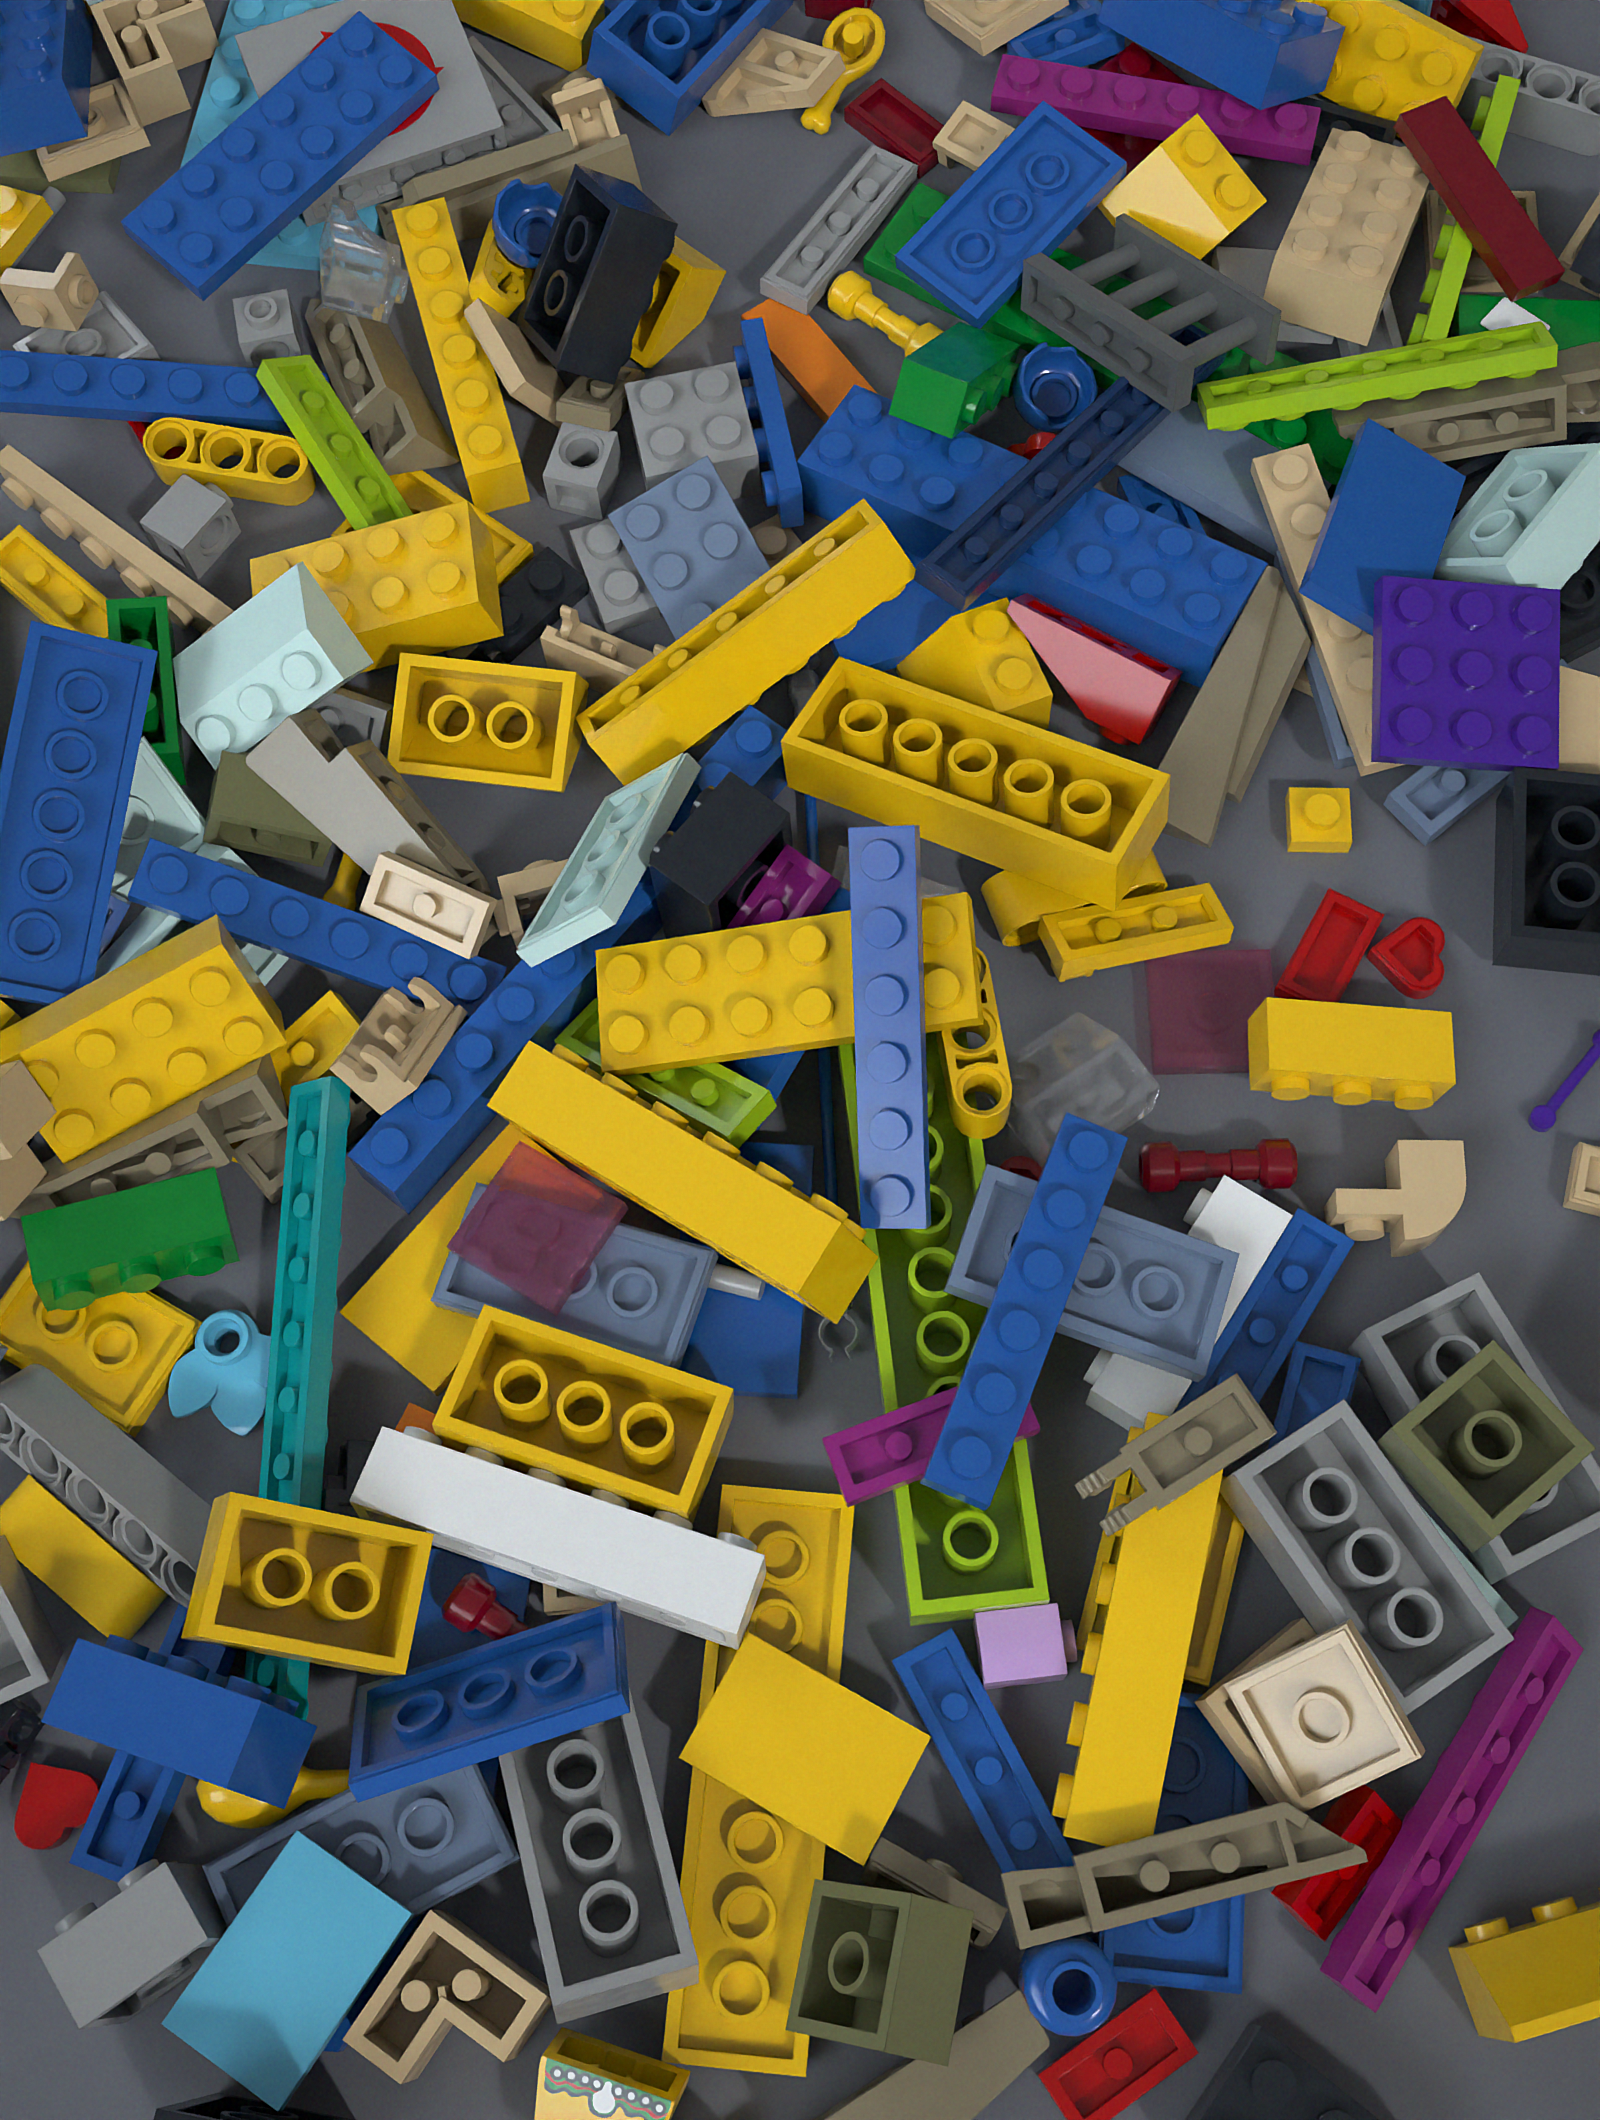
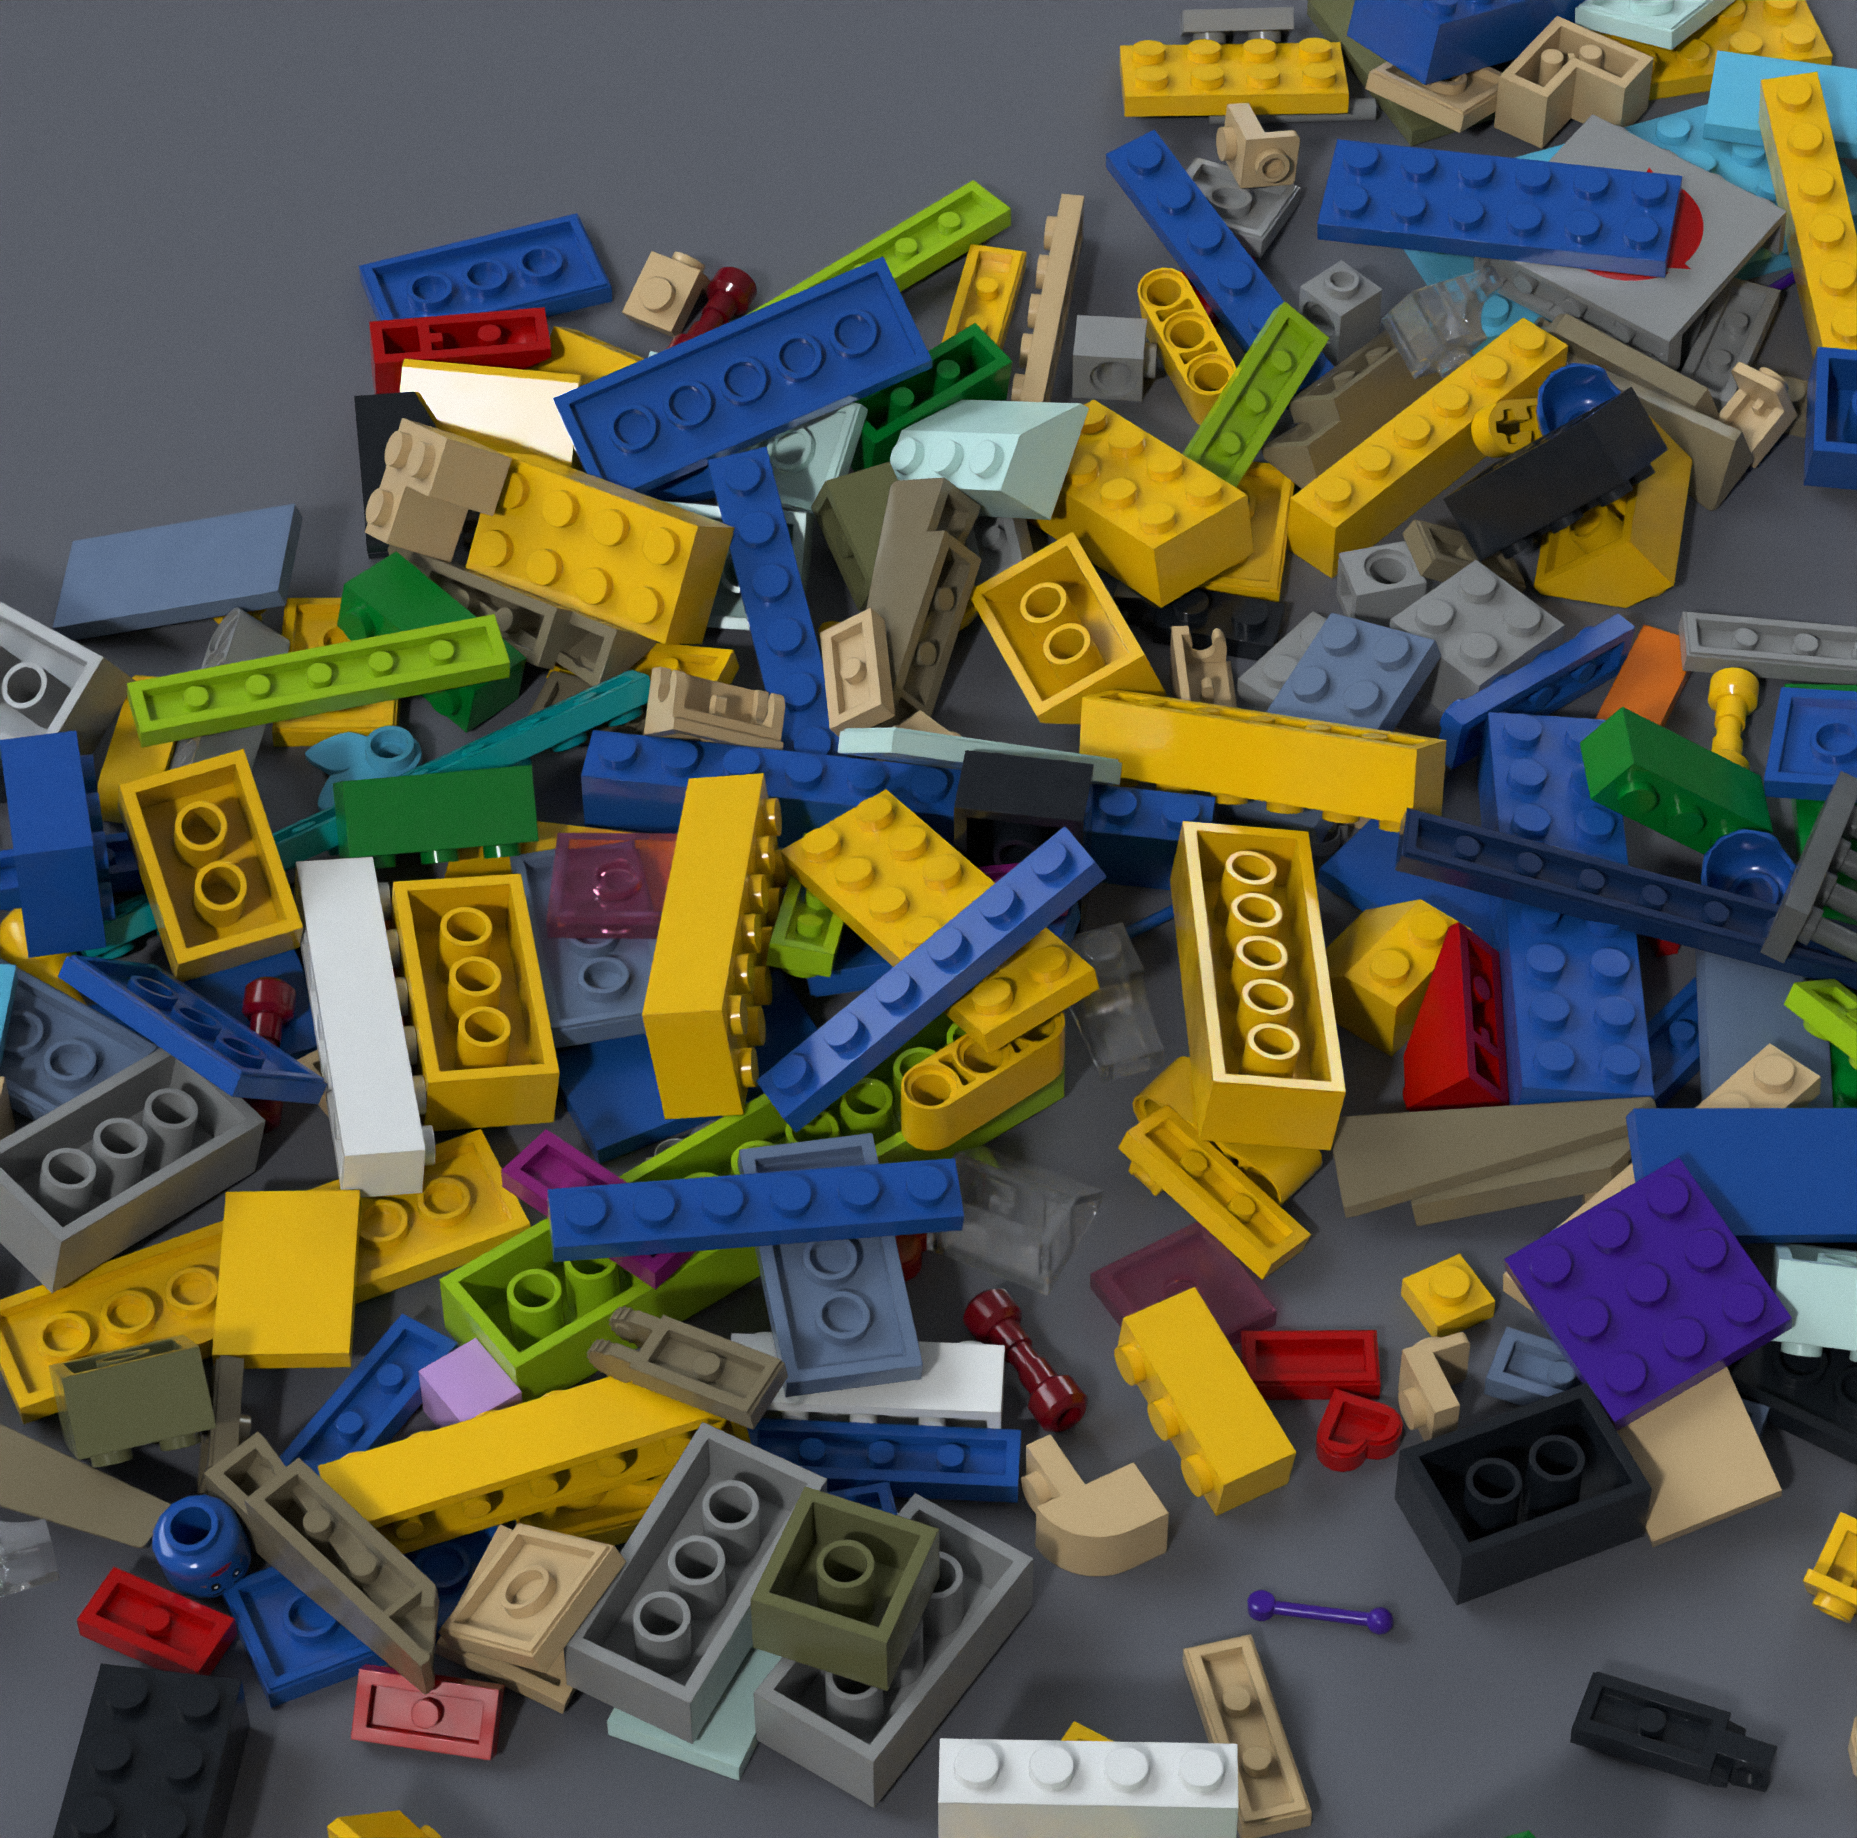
camera: 55 degrees right, 20 degrees down
tan tile [464,298,567,428] -> none
magenta plate [1319,1606,1584,2013] -> none
none -> lime plate [127,614,510,748]
none -> green brick [333,765,539,869]
none -> tan bracket [1398,1332,1470,1441]

